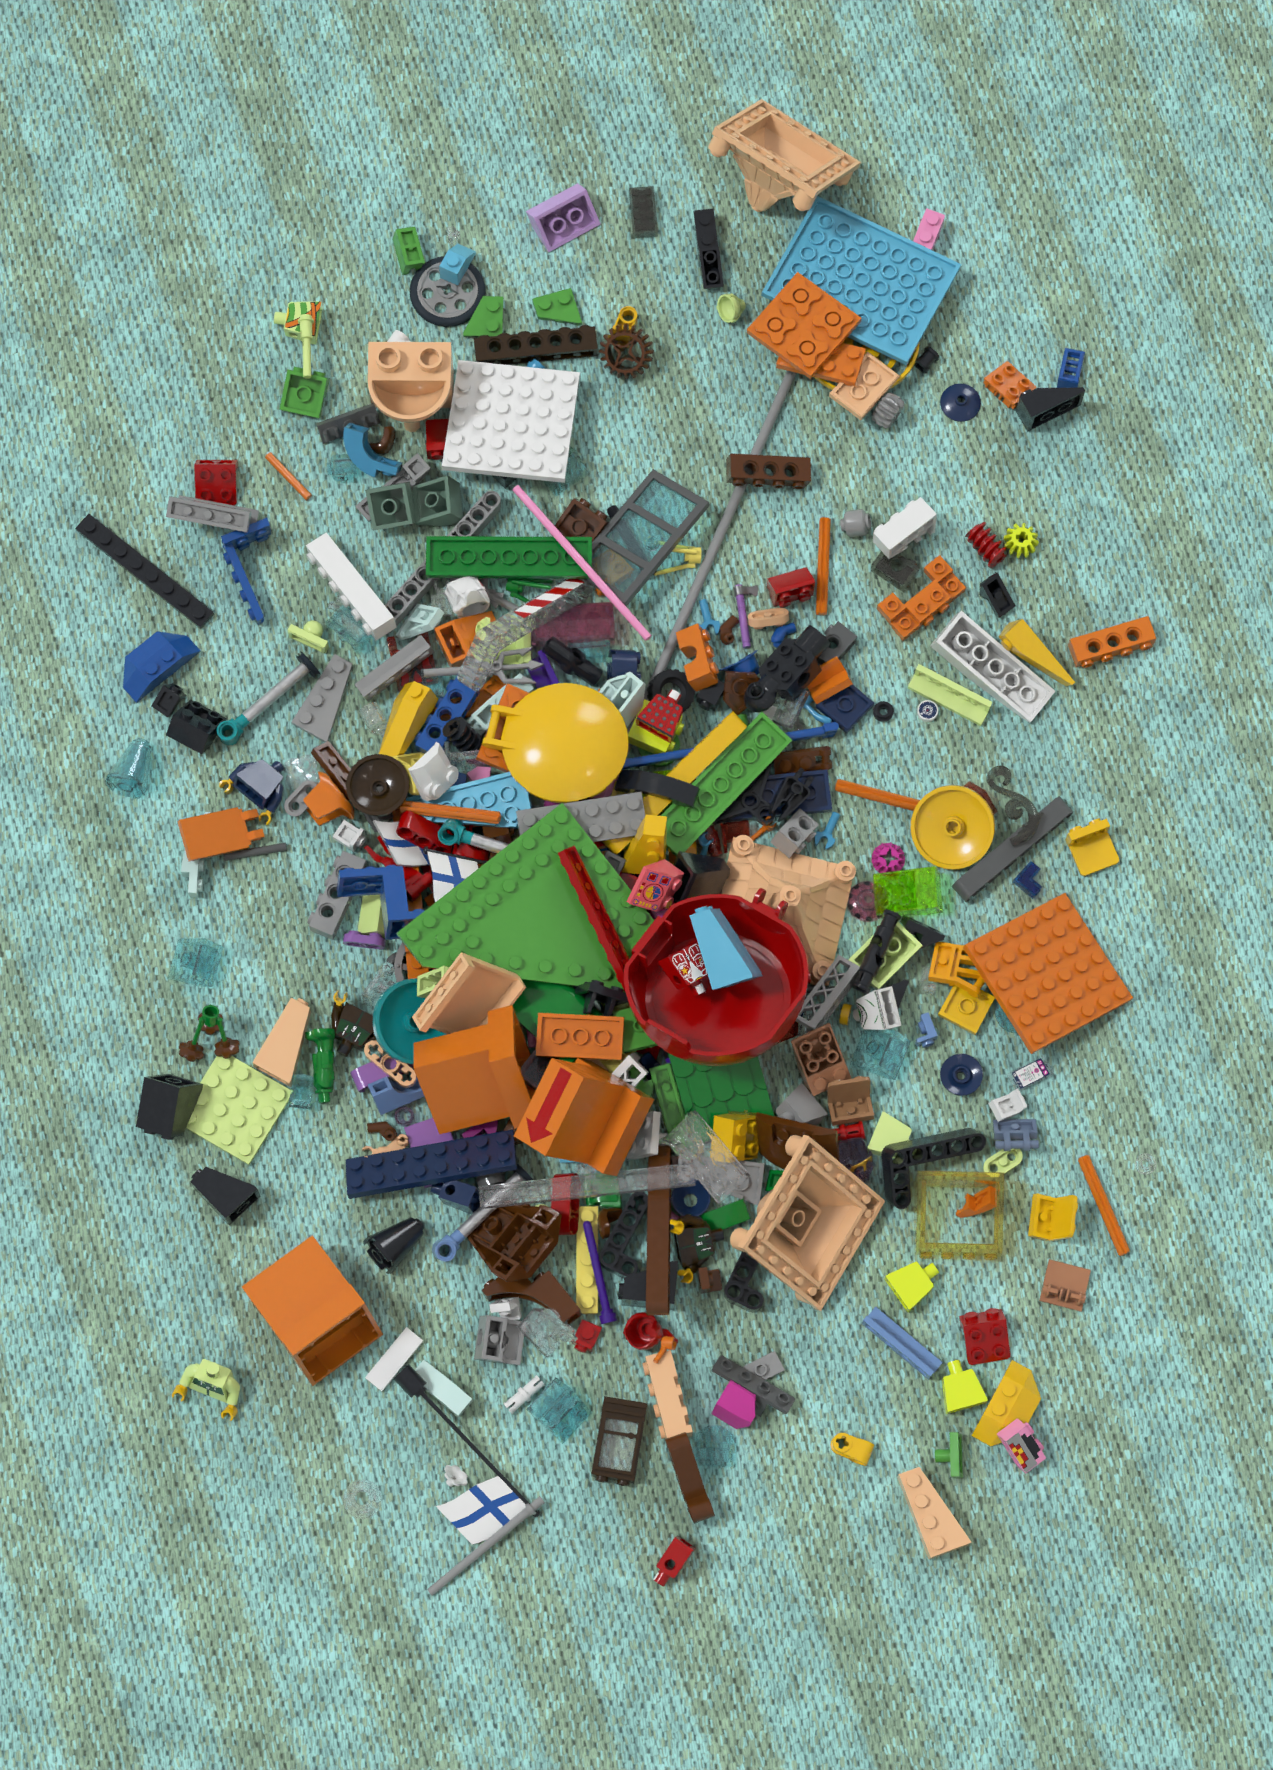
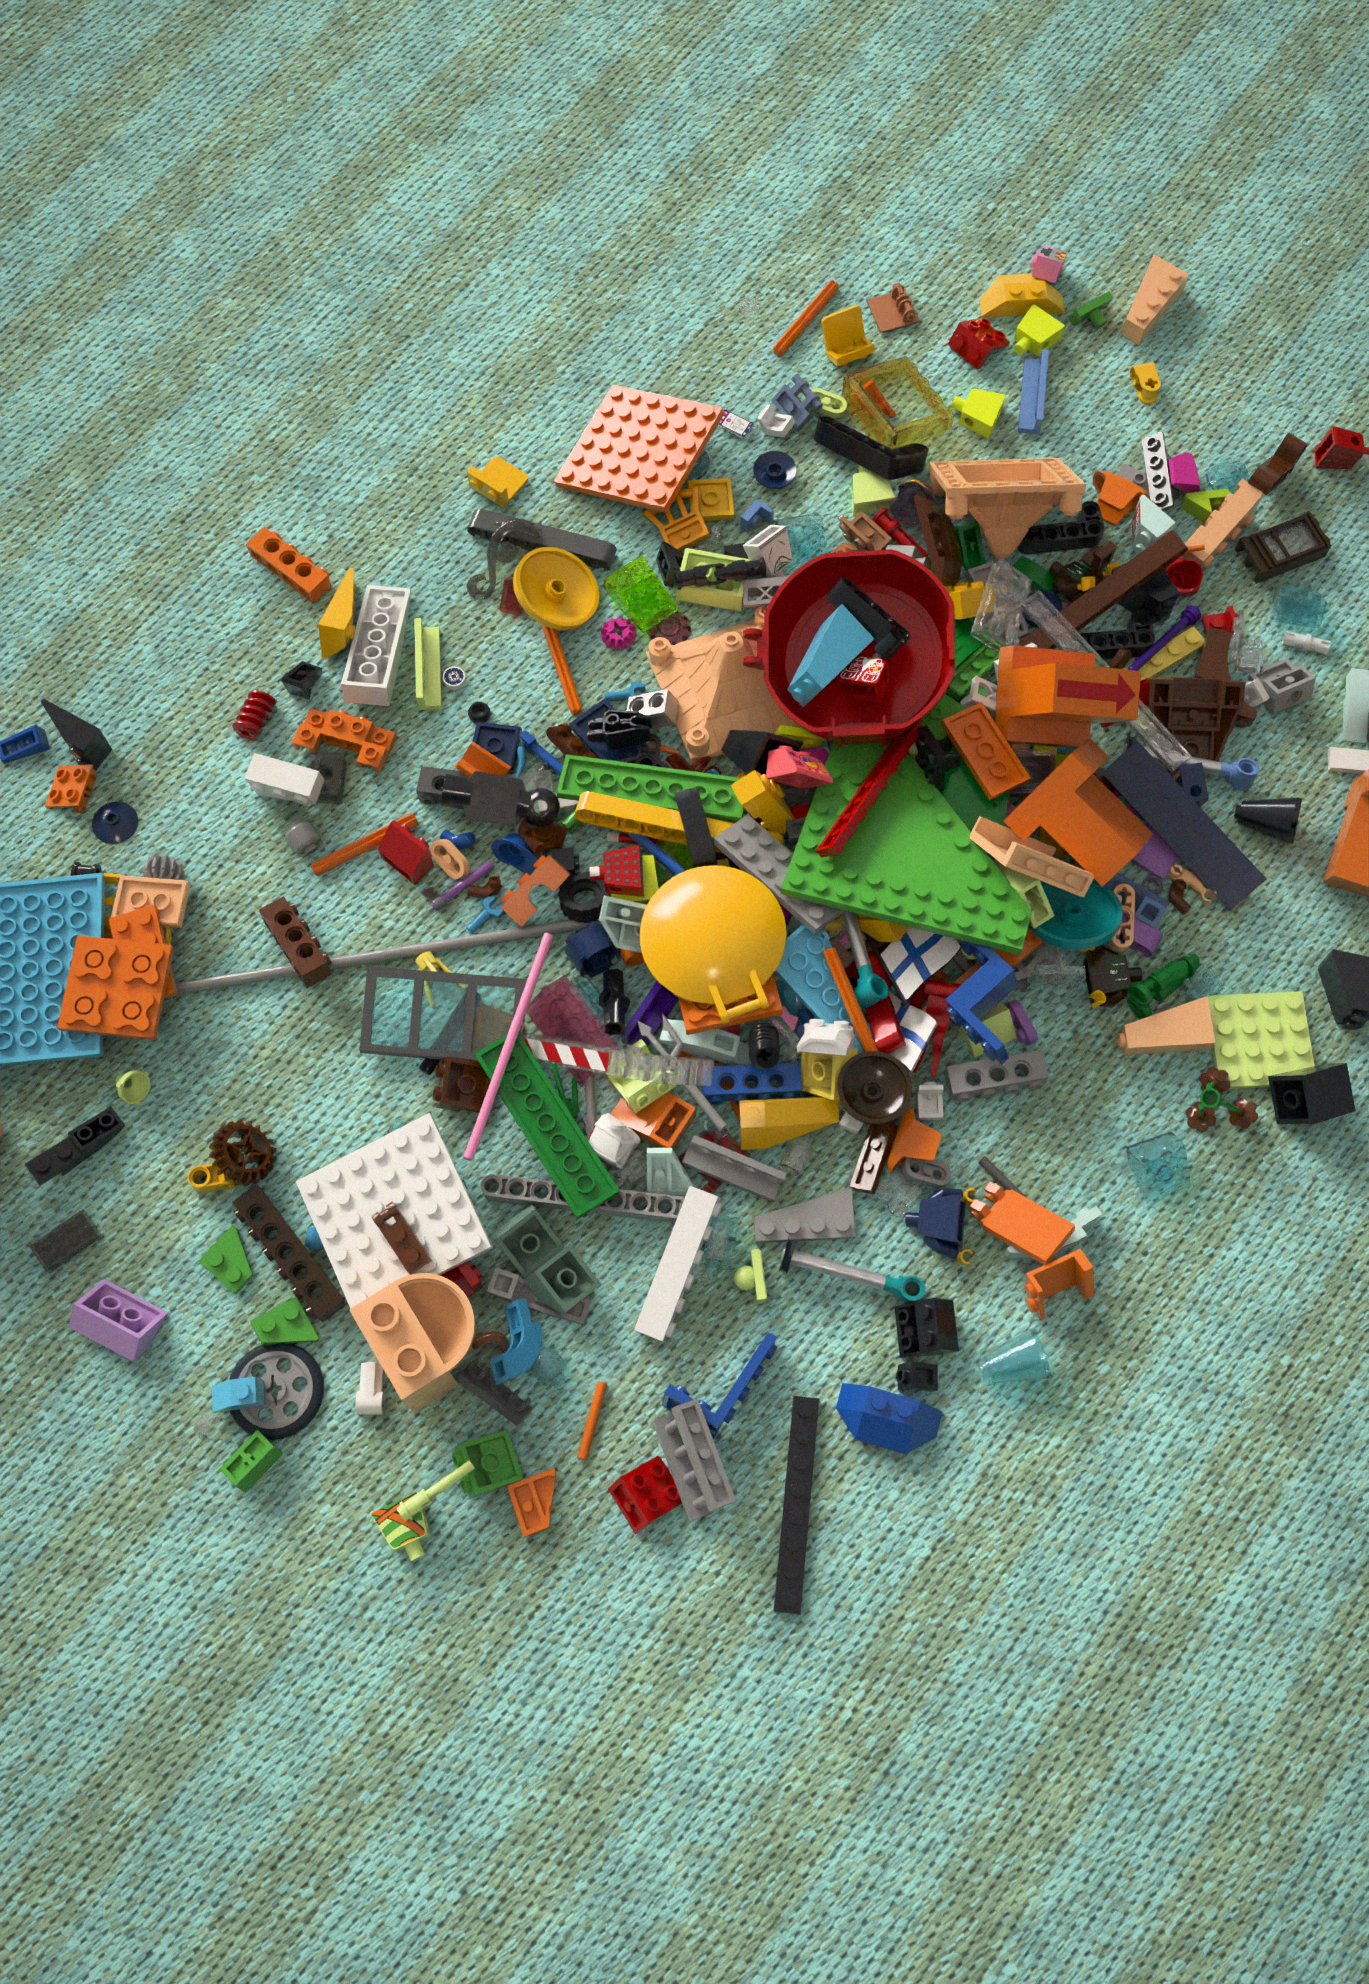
camera: 120 degrees left, 5 degrees down
neon yellow gear [1003,523,1039,559] -> none
clear blue piece [1013,861,1042,899] -> none
none -> reddish brown plate [371,1201,432,1275]
none -> orange wing [507,1468,556,1538]
none -> black beam [826,576,911,661]
none -> orange panel [1024,1249,1094,1321]
none -> orange piece [1093,471,1150,526]
none -> light aqua slope [1131,494,1176,555]
none -> lime slope [1181,489,1229,523]

